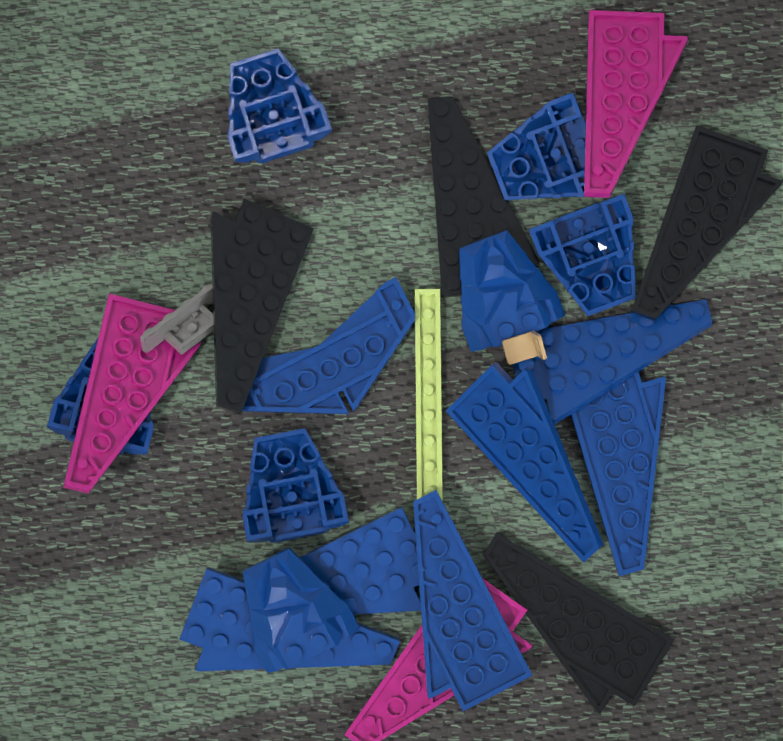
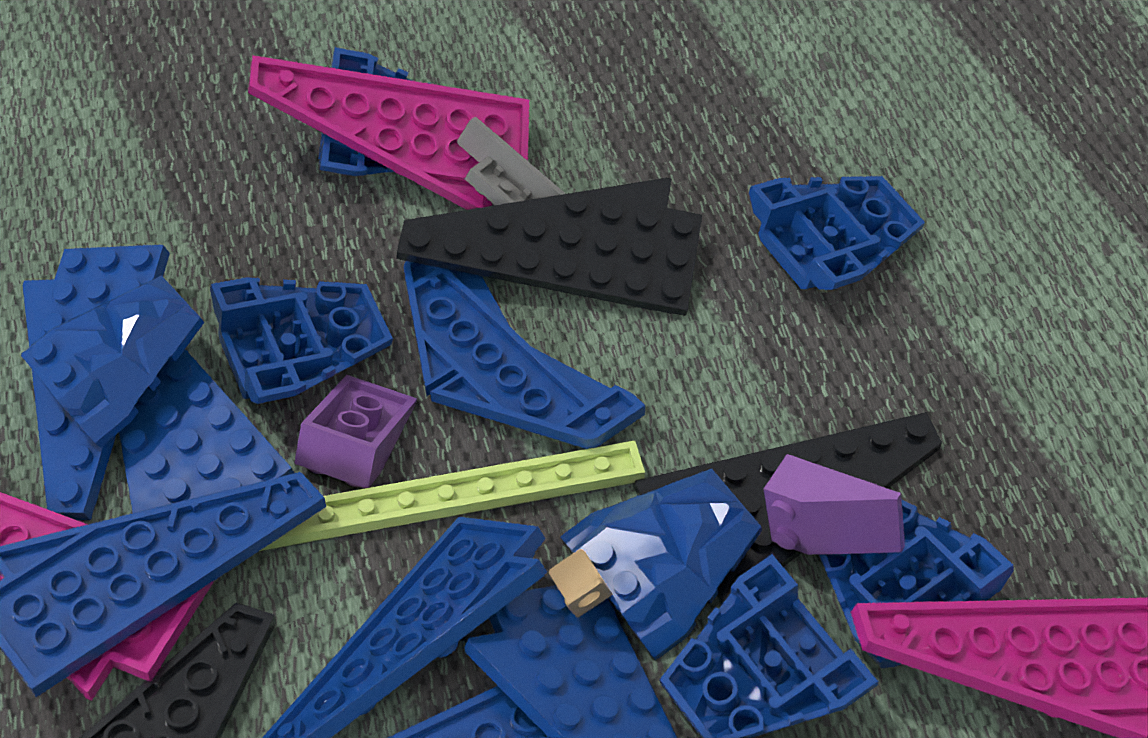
camera: 70 degrees right, 30 degrees down
none -> medium lavender slope [294,375,417,488]
none -> medium lavender slope [764,454,905,555]

